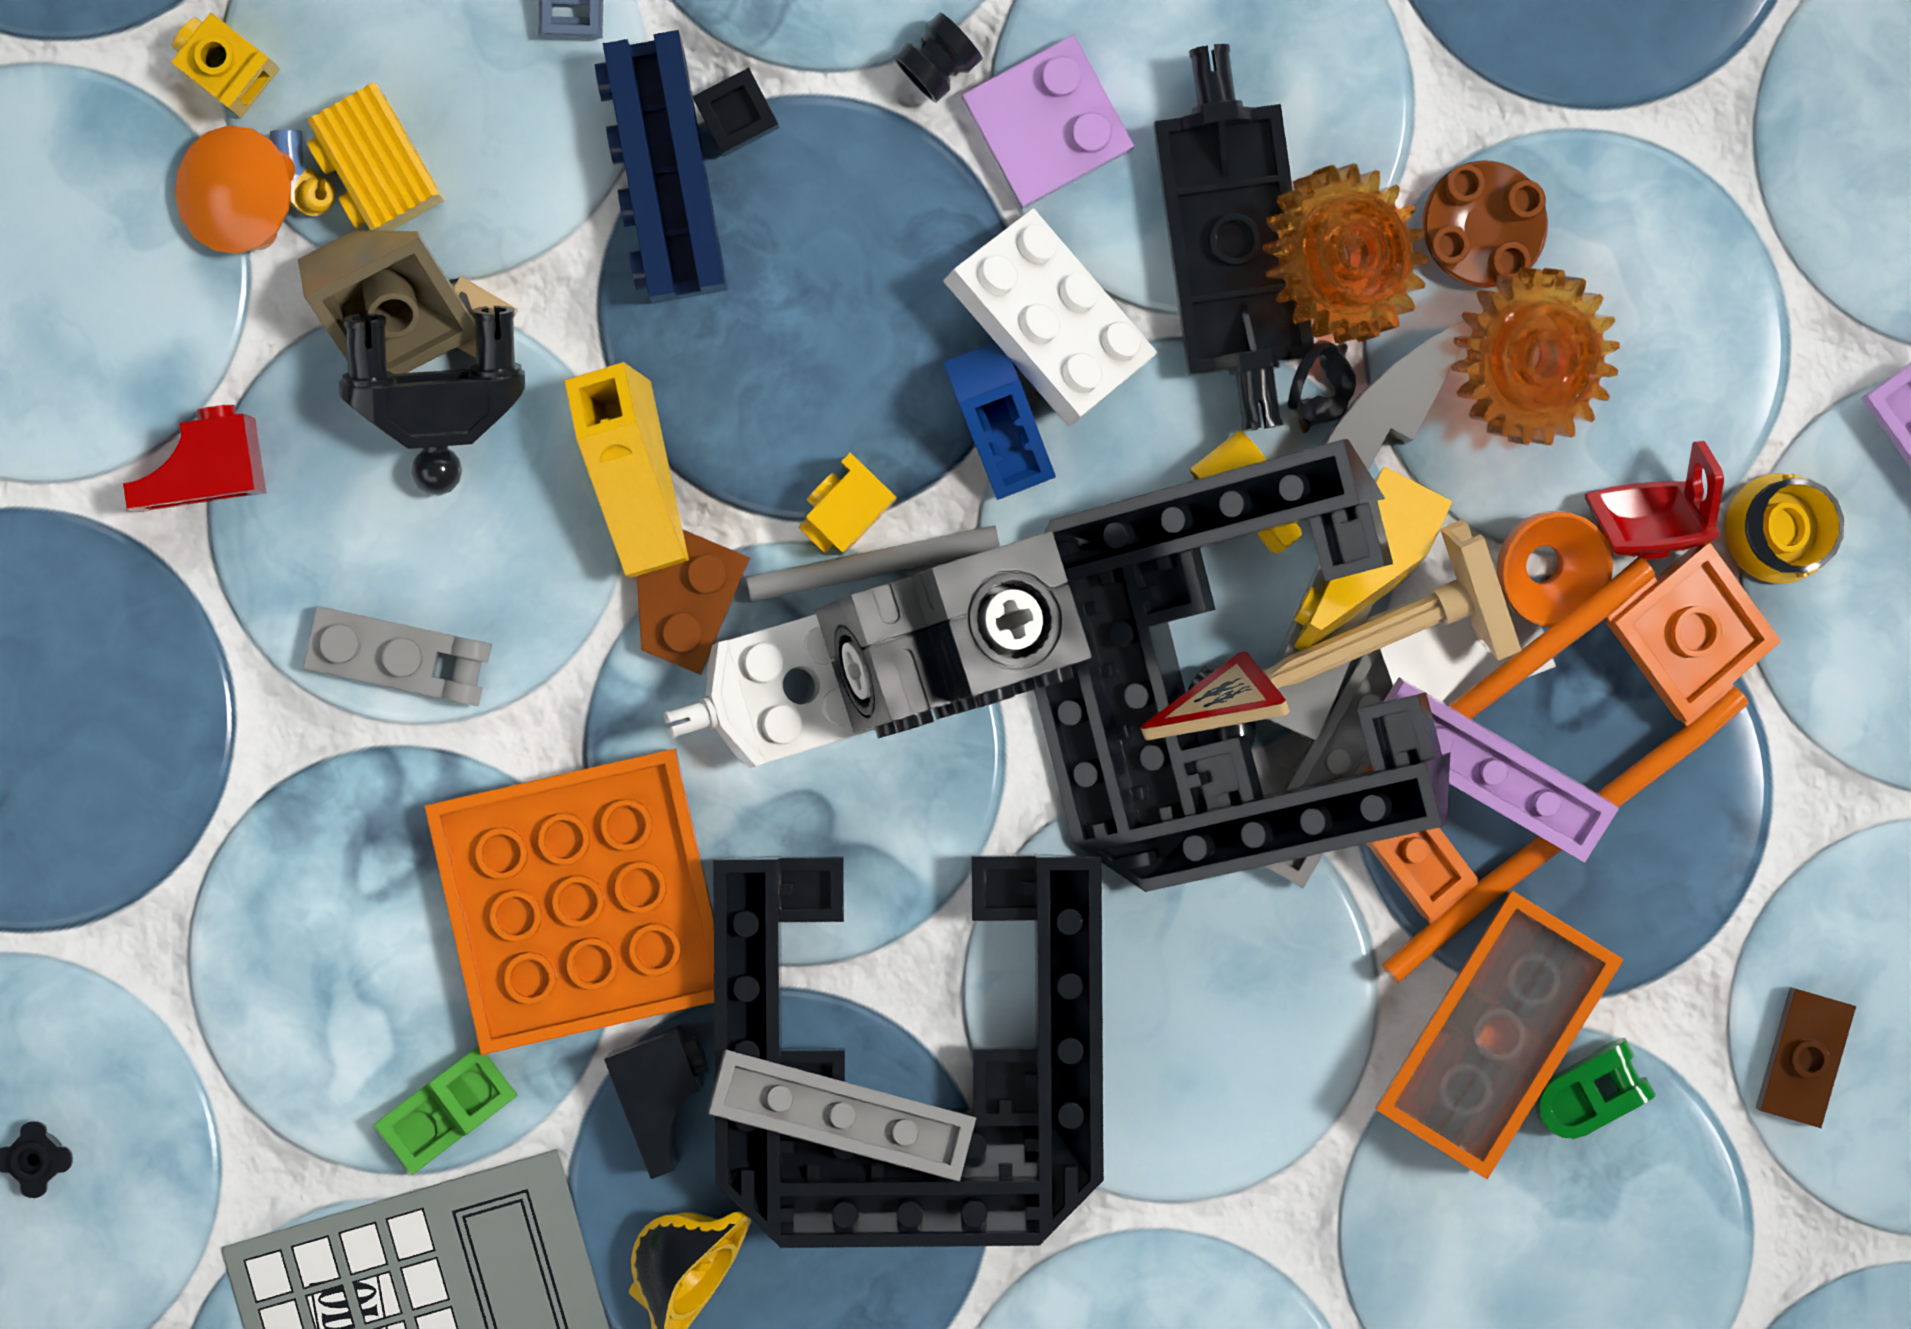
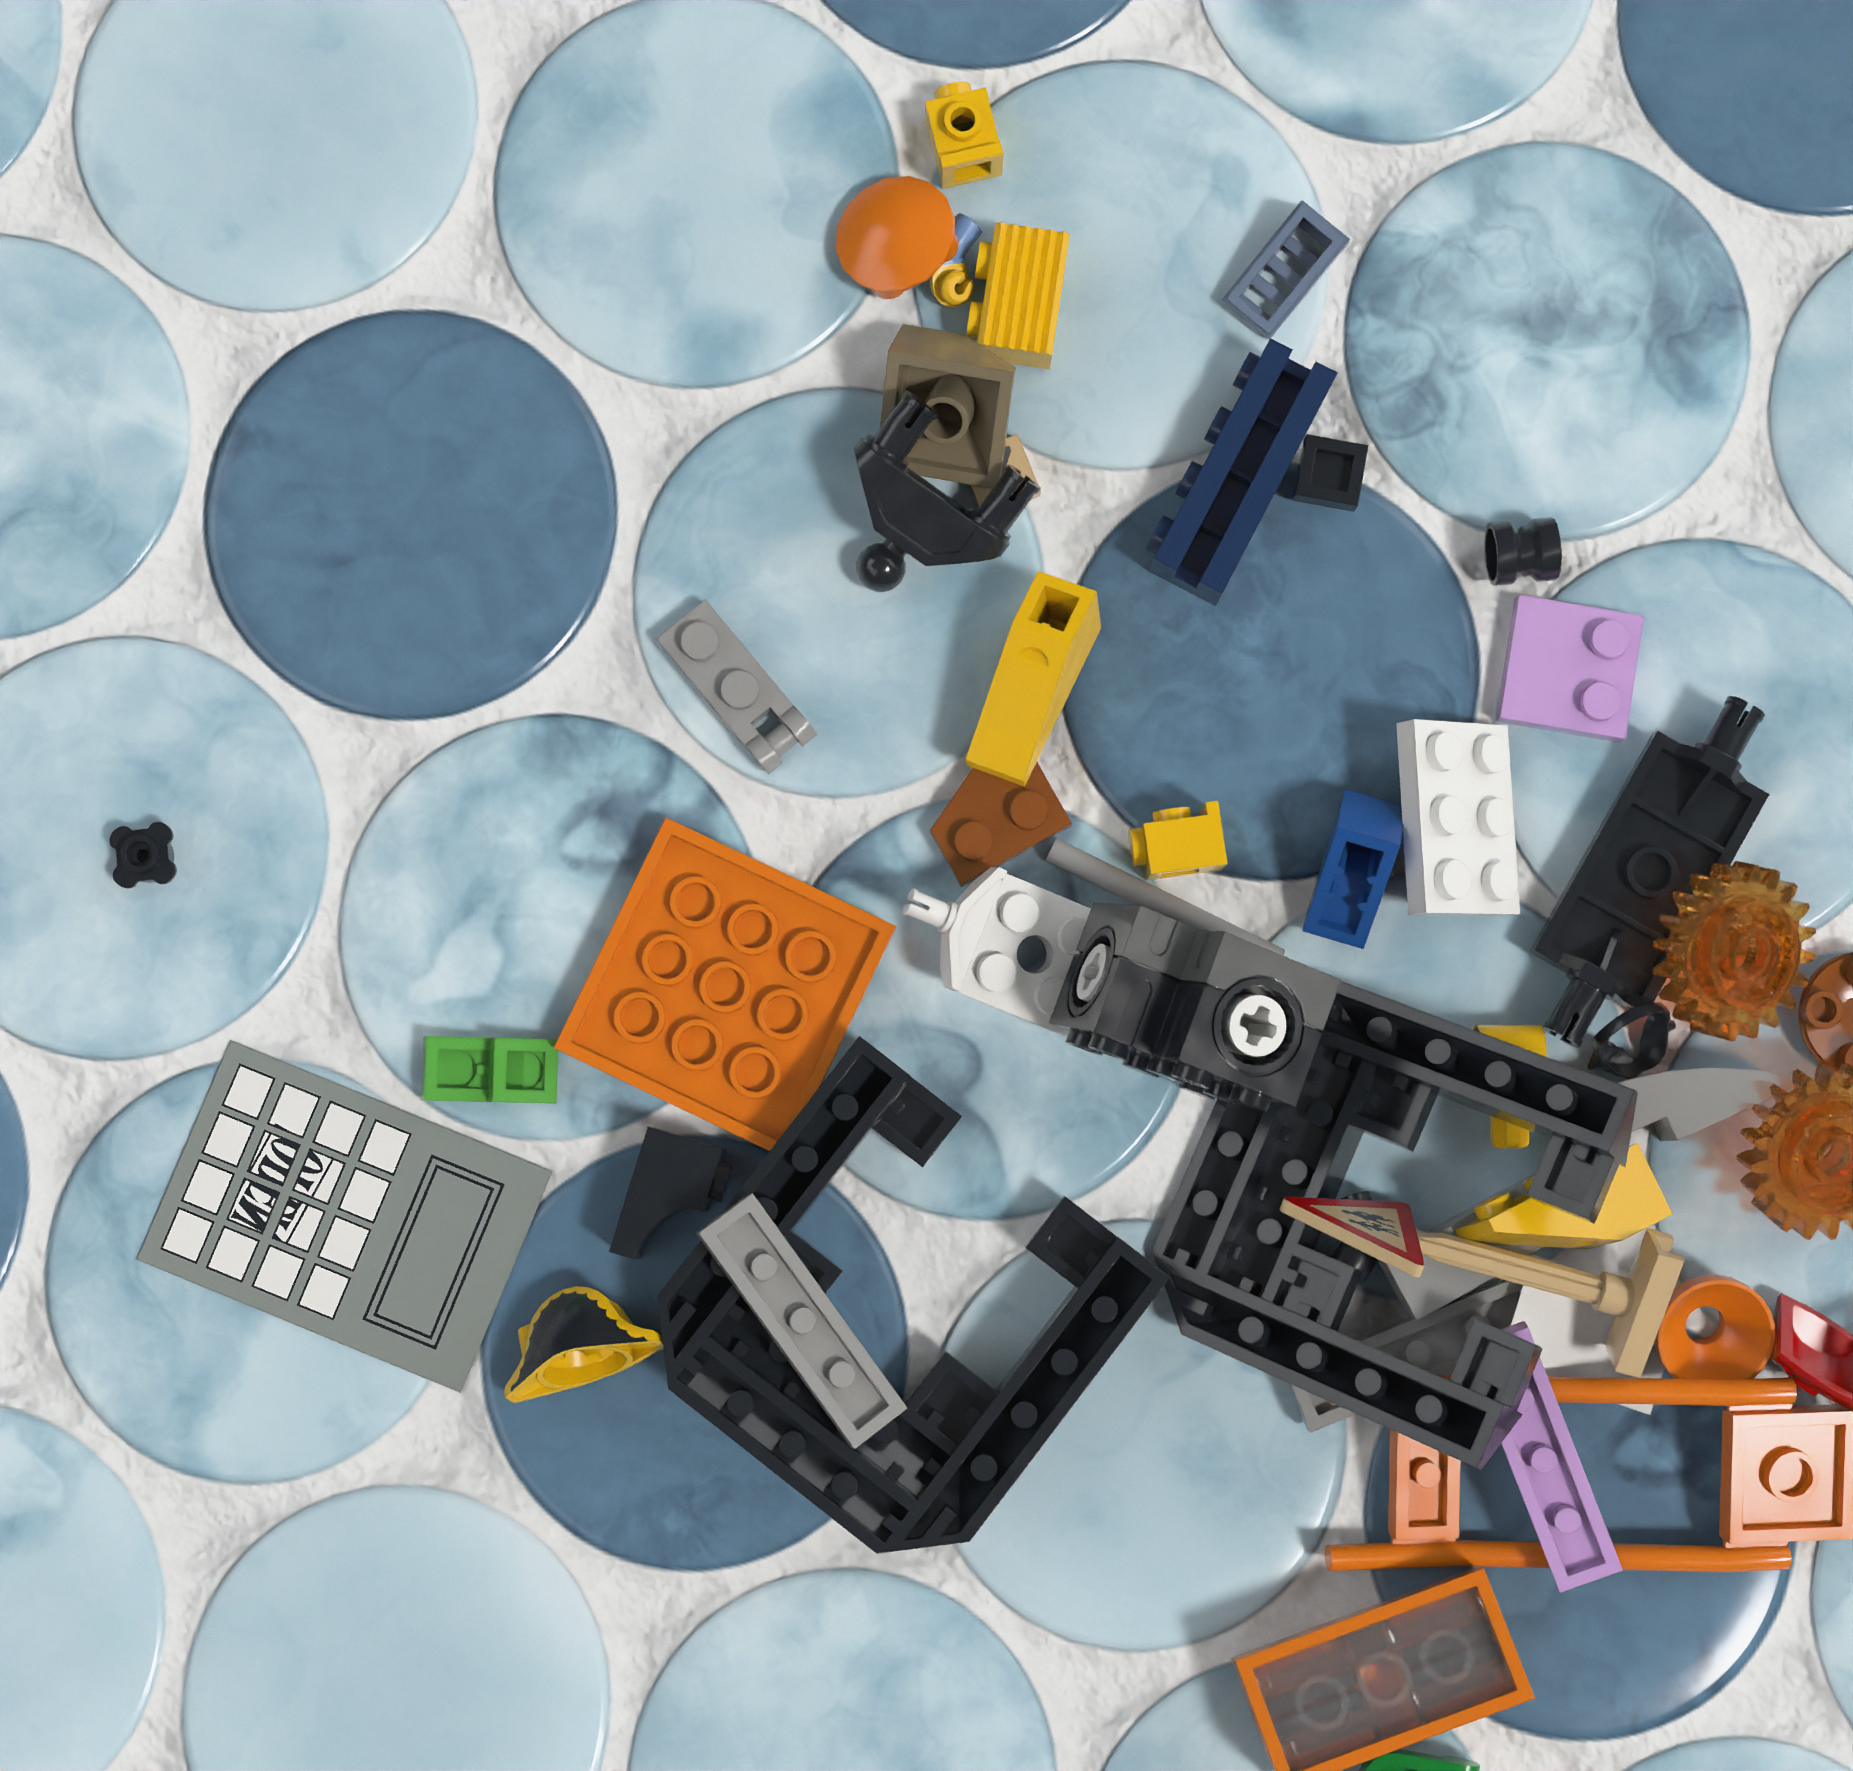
camera: 40 degrees right, 5 degrees down
red arch [123,405,266,512] -> none

